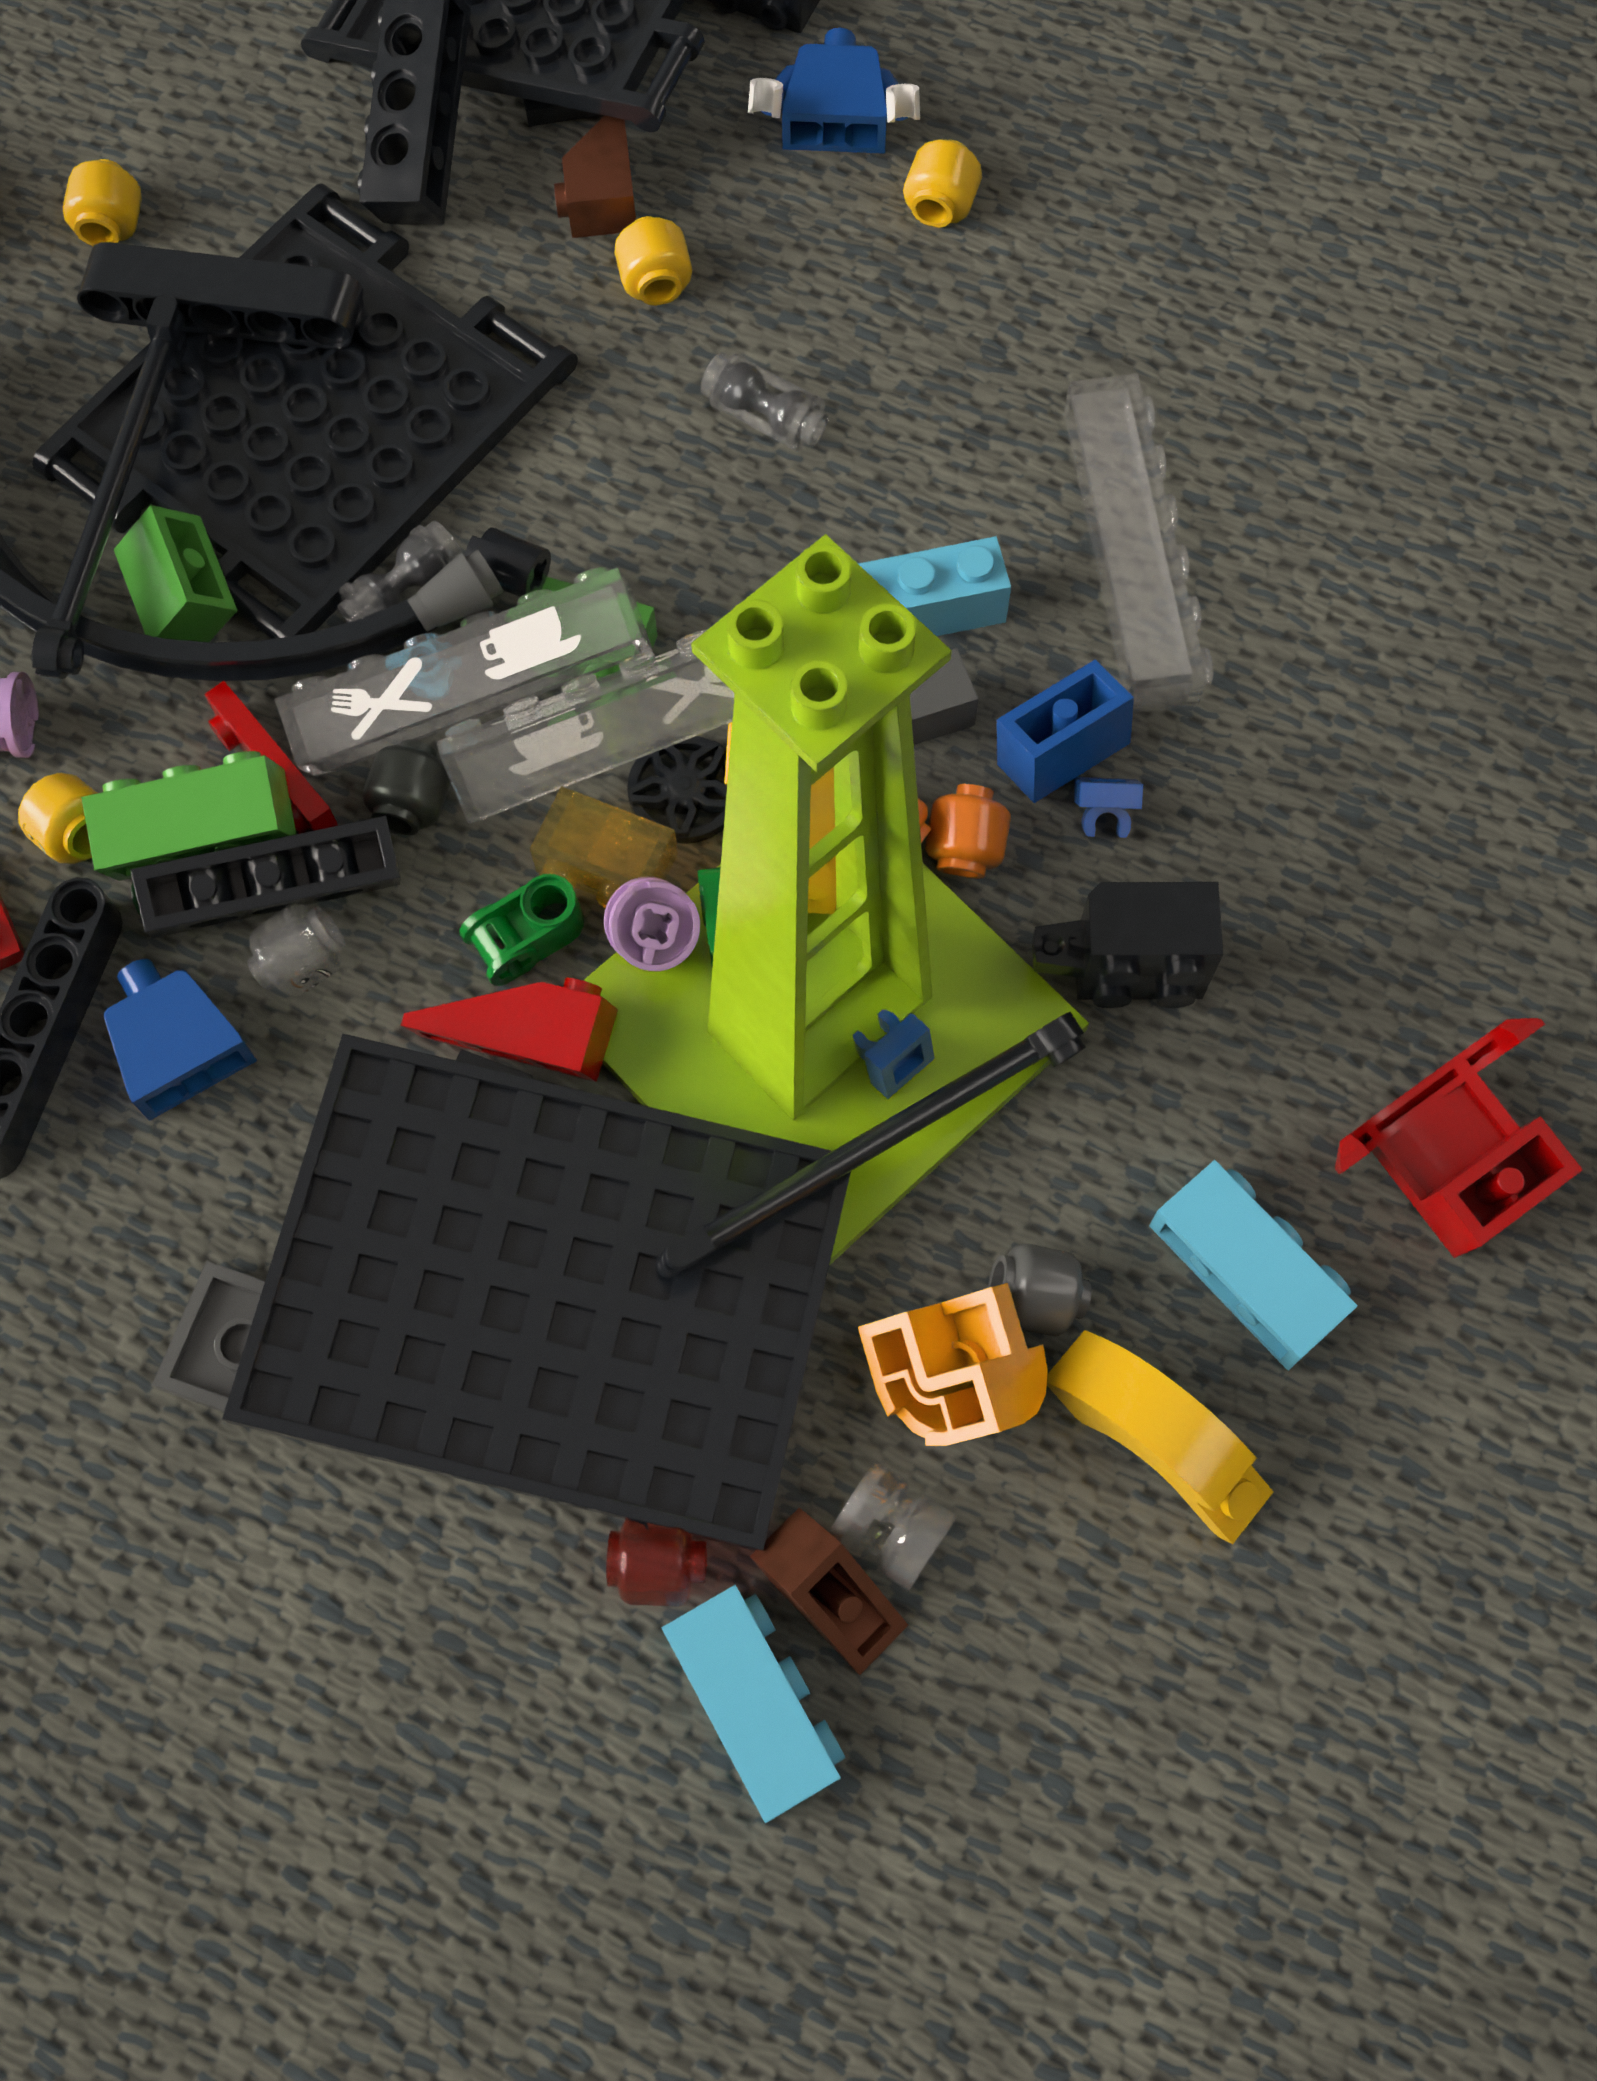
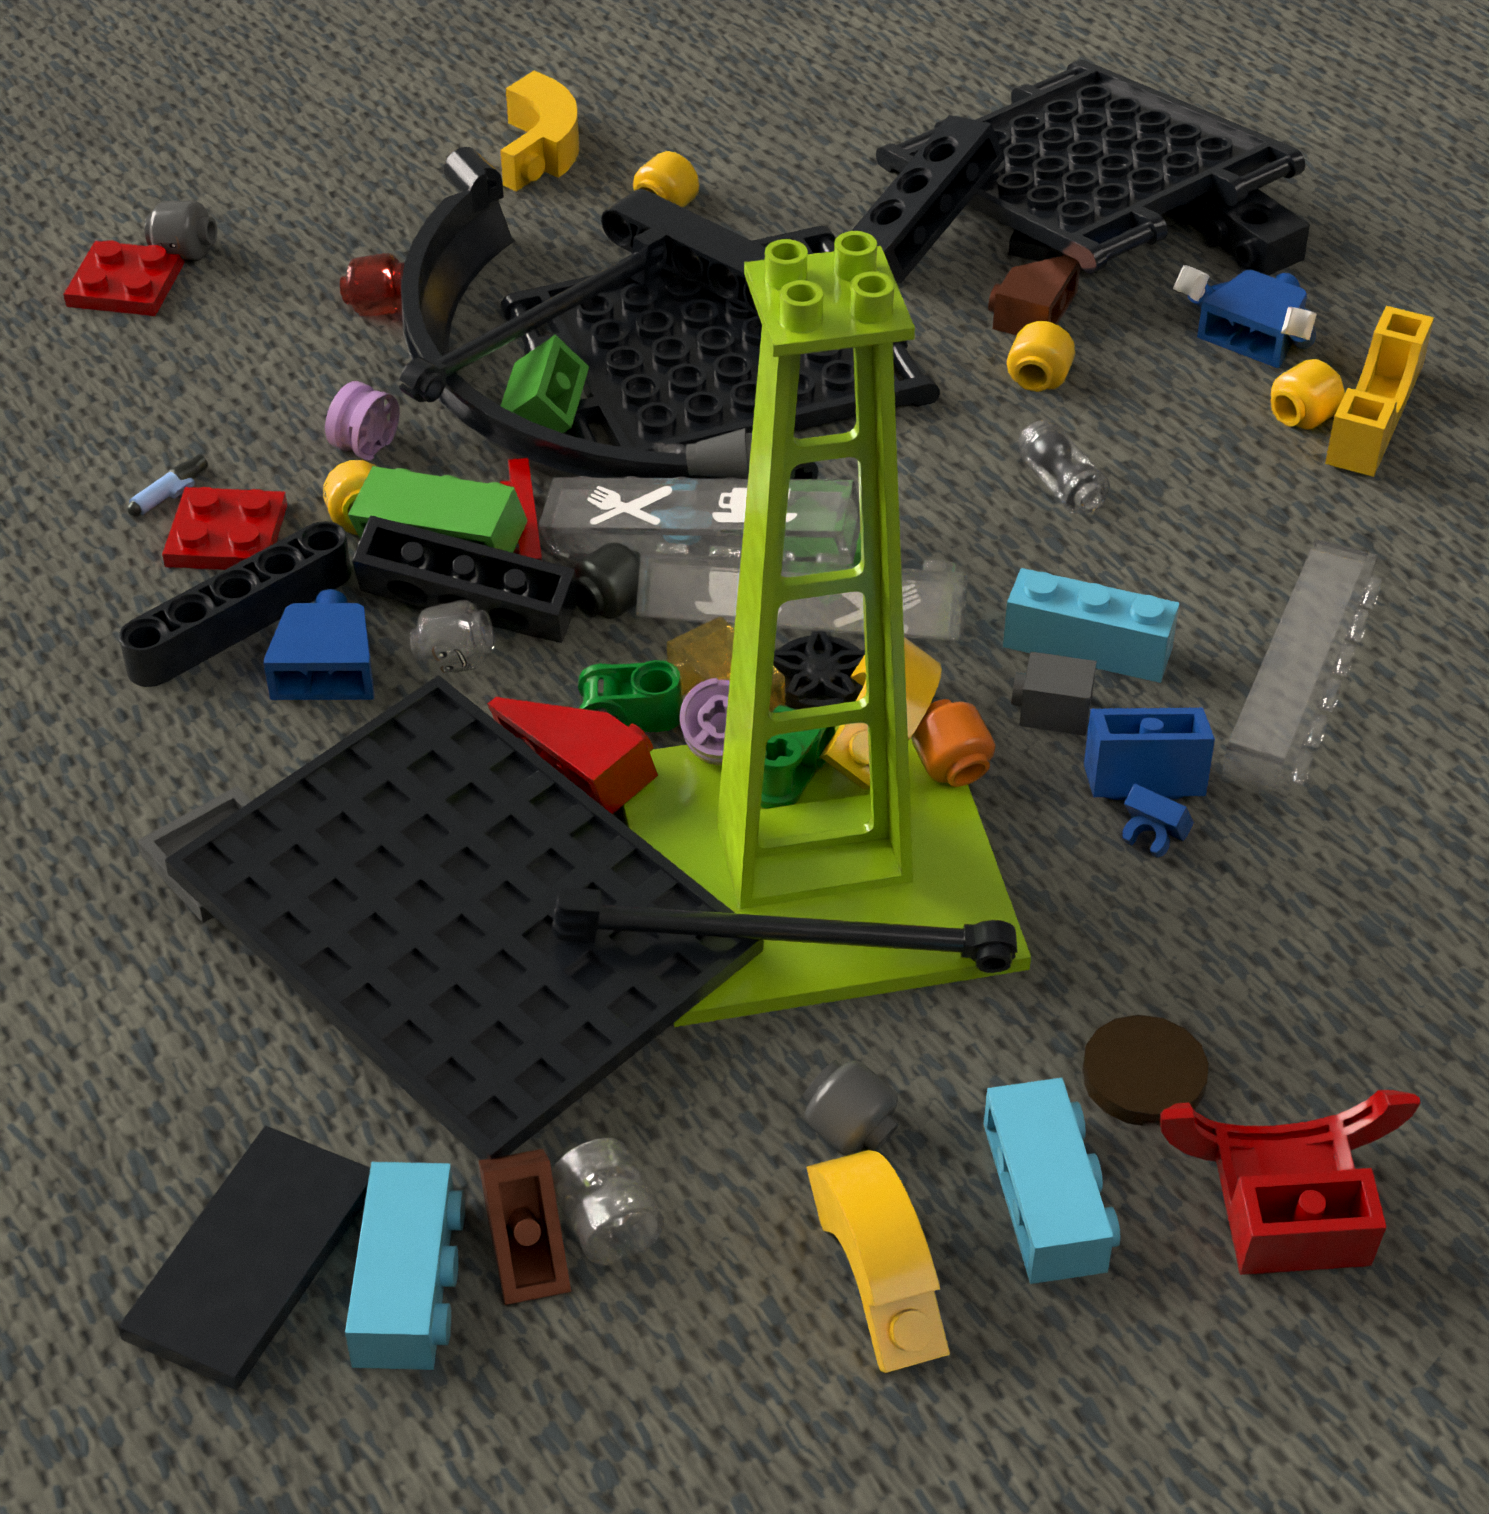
camera: 30 degrees right, 25 degrees down
clear red head [606,1519,707,1607] -> none
blue tile [853,1009,935,1099] -> none
light orange brick [858,1283,1048,1446] -> none
orange head [925,784,1011,879] -> none
black hinge [1032,882,1223,1008] -> none
none -> black tile [118,1125,370,1390]
none -> dark brown tile [1082,1015,1209,1126]
none -> yellow arch [1325,306,1434,477]

